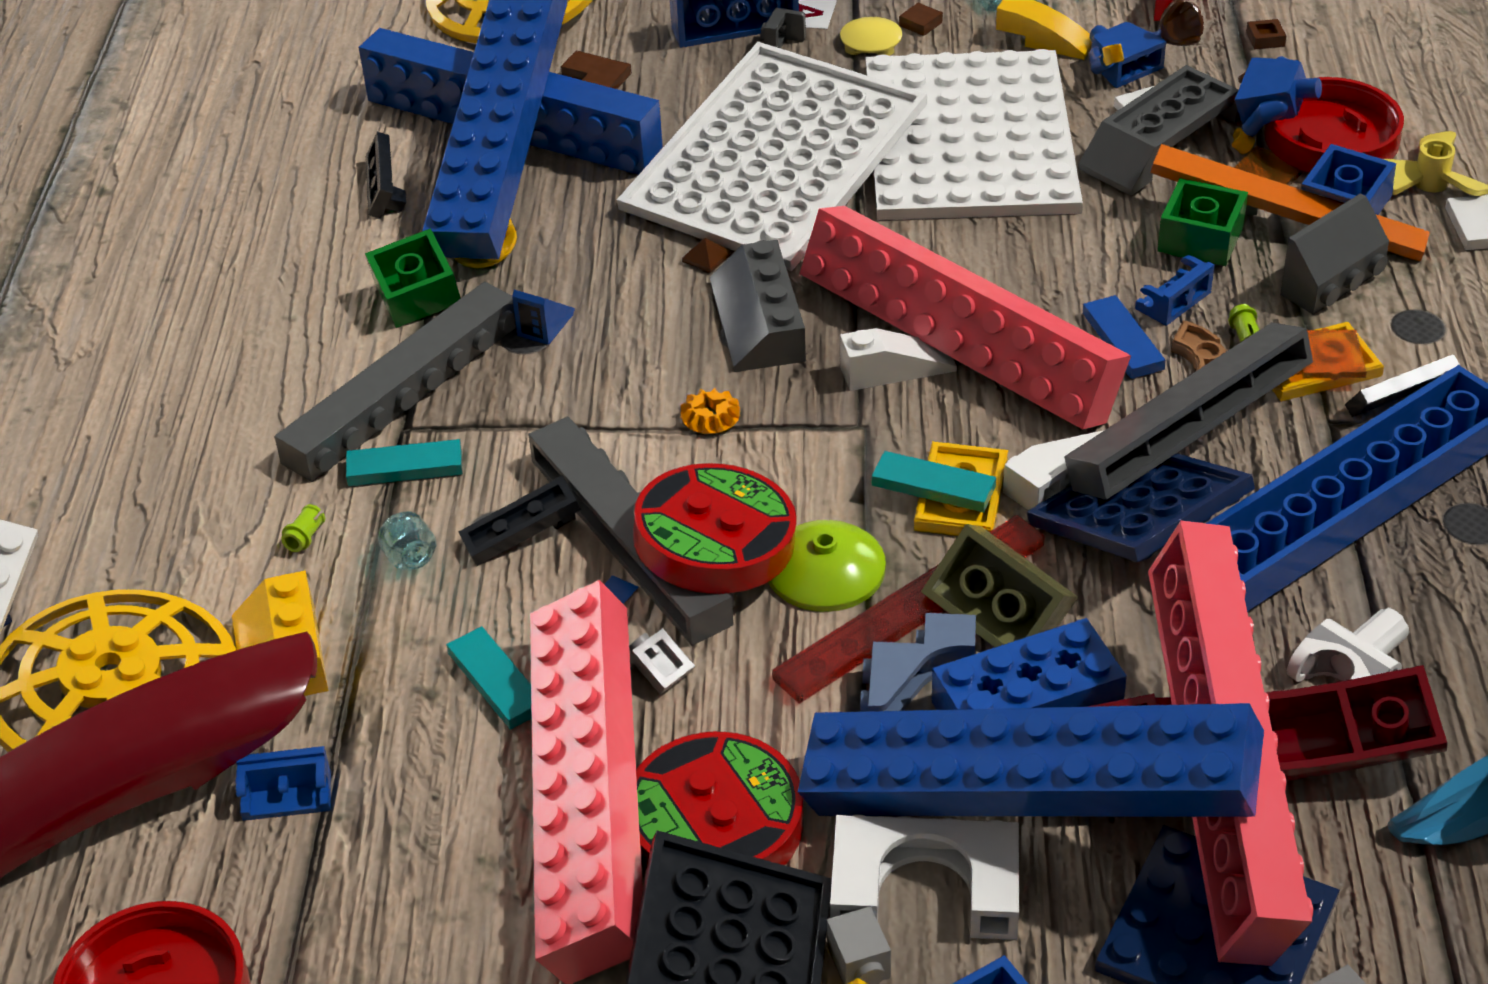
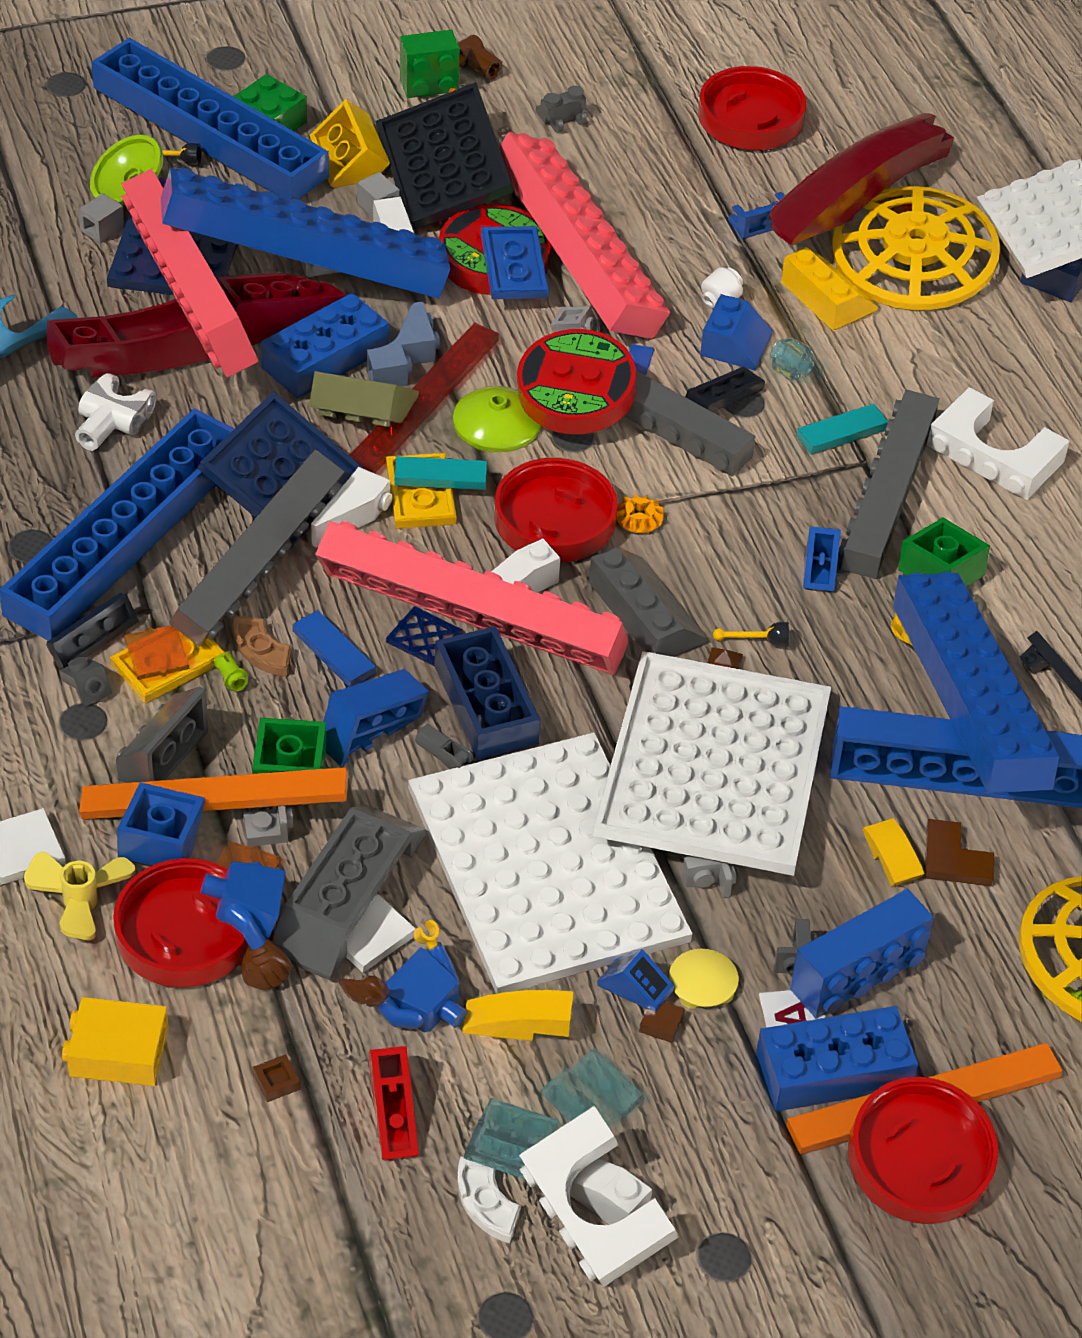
camera: 155 degrees right, 5 degrees up
lime pin [281,504,326,552] -> none
teal tile [446,626,532,730] -> none
blue hinge [1135,255,1214,326] -> none
none -> dark grey bracket [59,657,112,706]
none -> yellow brick [62,997,168,1086]
none -> blue wedge [323,669,429,766]
none -> dark grey bar [415,723,473,769]
none -> dark blue brick [434,626,540,760]
none -> blue tile [480,226,549,299]
none -> red piece [494,458,618,562]
none -> blue slope [597,949,675,1012]
none -> blue slope [700,294,772,371]
none -> white head [701,267,743,308]
none -> hinge [713,622,789,647]
none -> yellow slope [862,818,925,887]
none -> white arch [927,387,1070,500]

